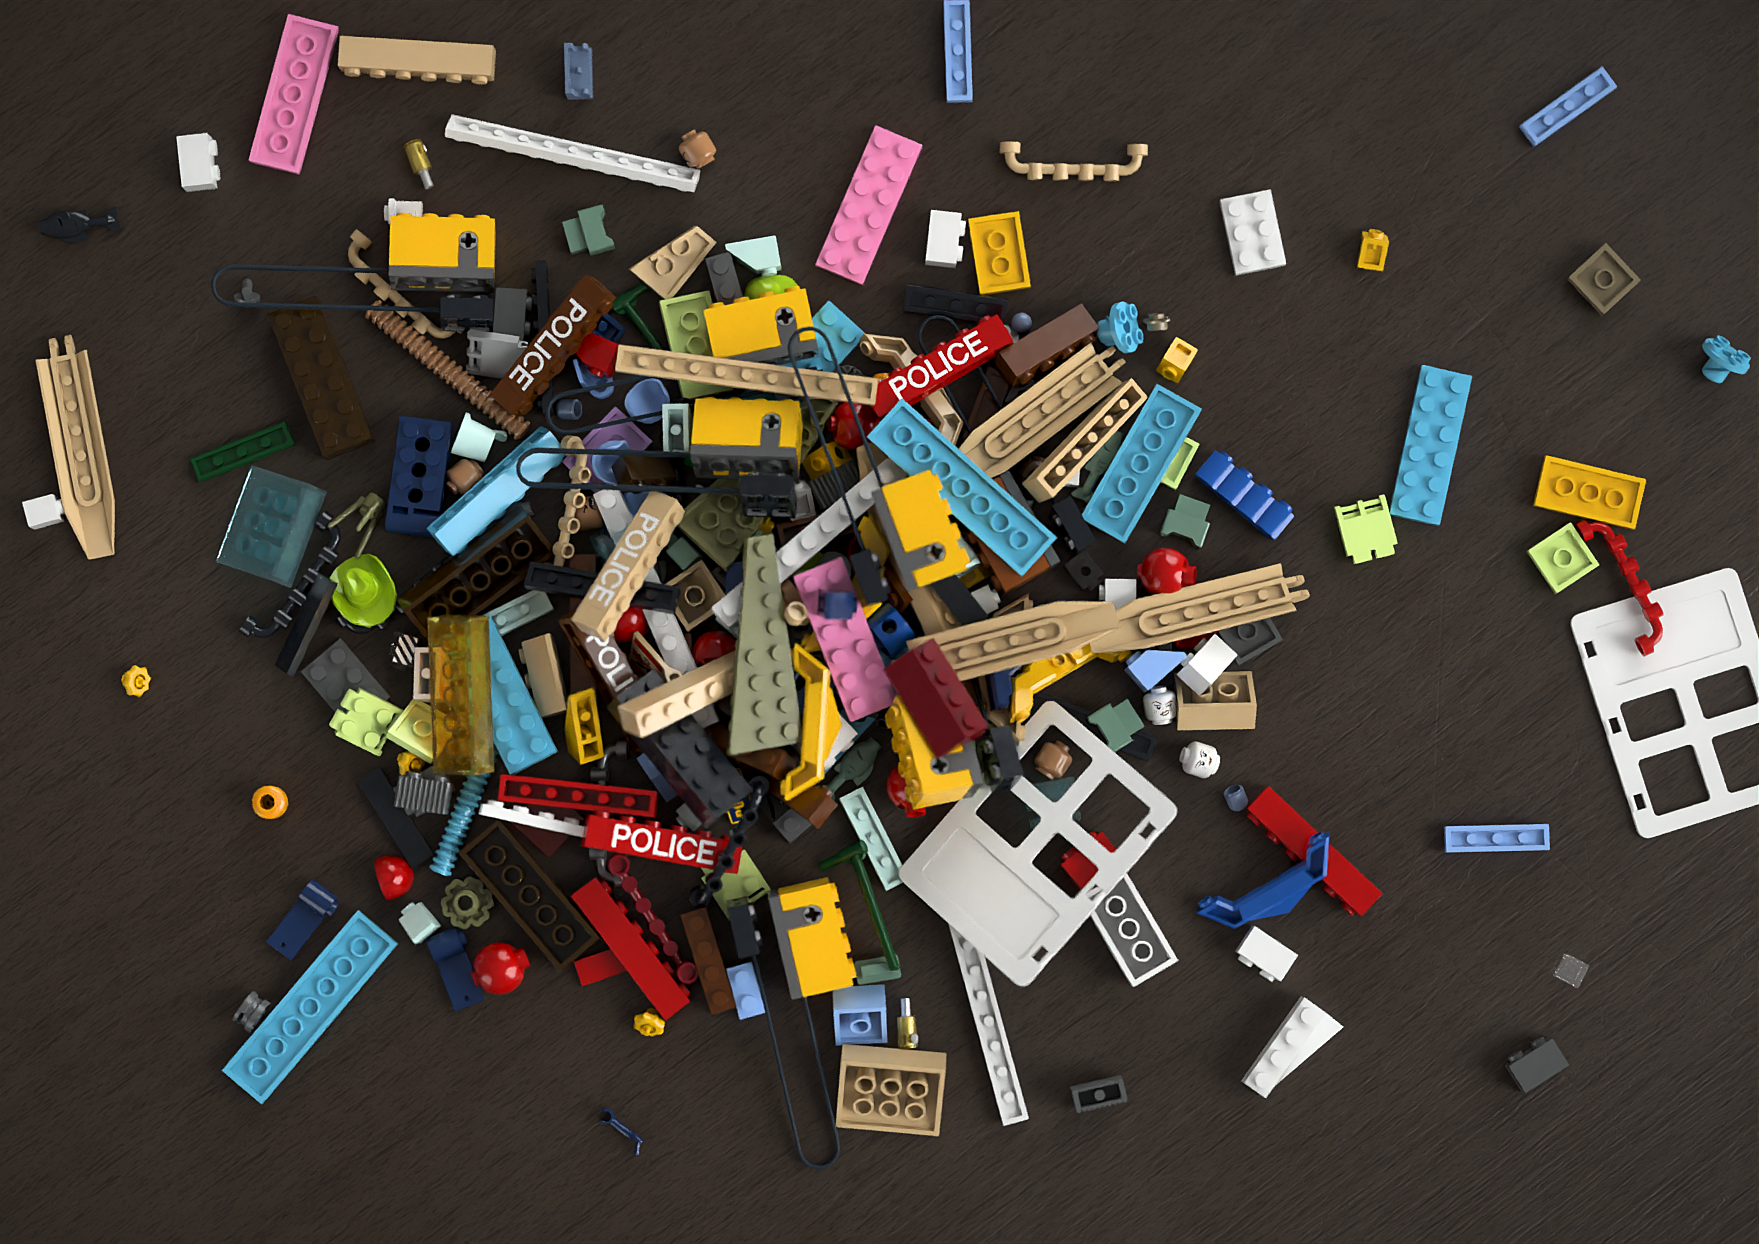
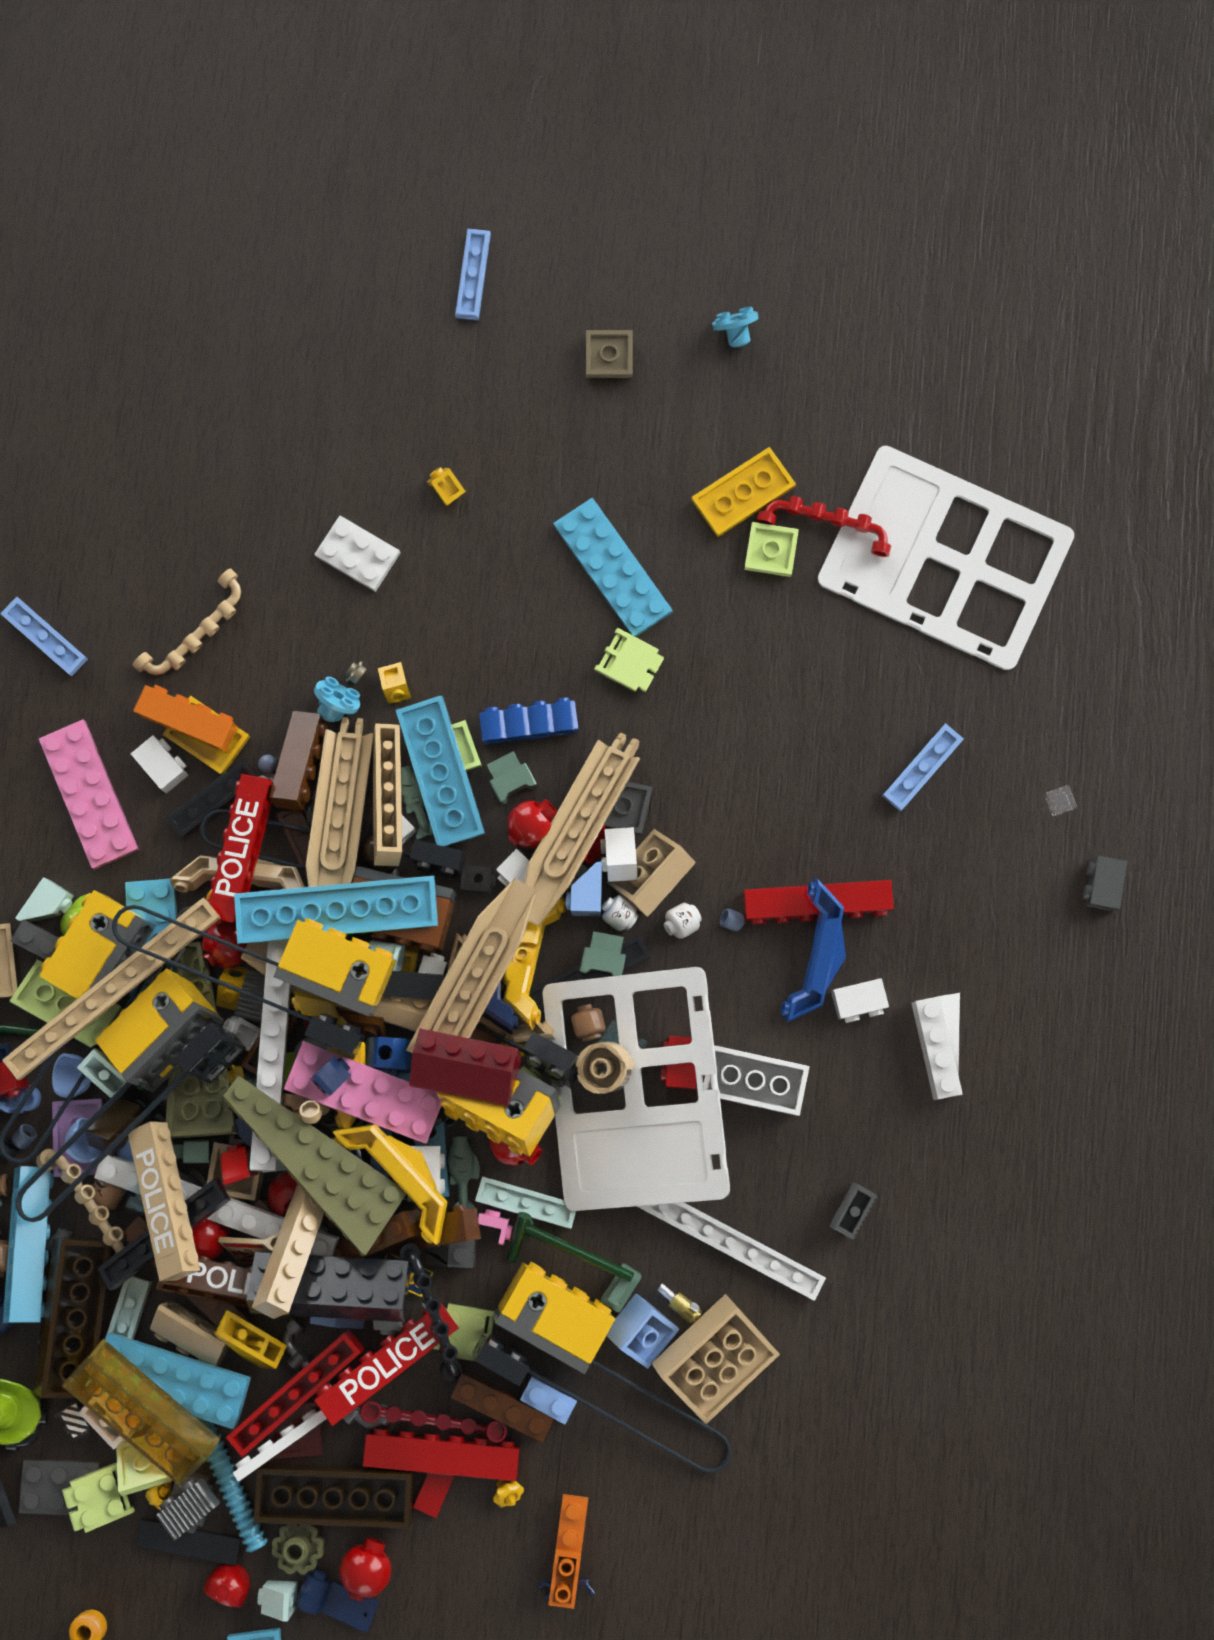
camera: 40 degrees left, 5 degrees down
none -> orange brick [133,685,238,753]
none -> red slope [221,1143,259,1185]
none -> bright pink bracket [478,1209,513,1245]
none -> orange slope [549,1494,588,1609]
none -> tan brick [576,1041,634,1094]

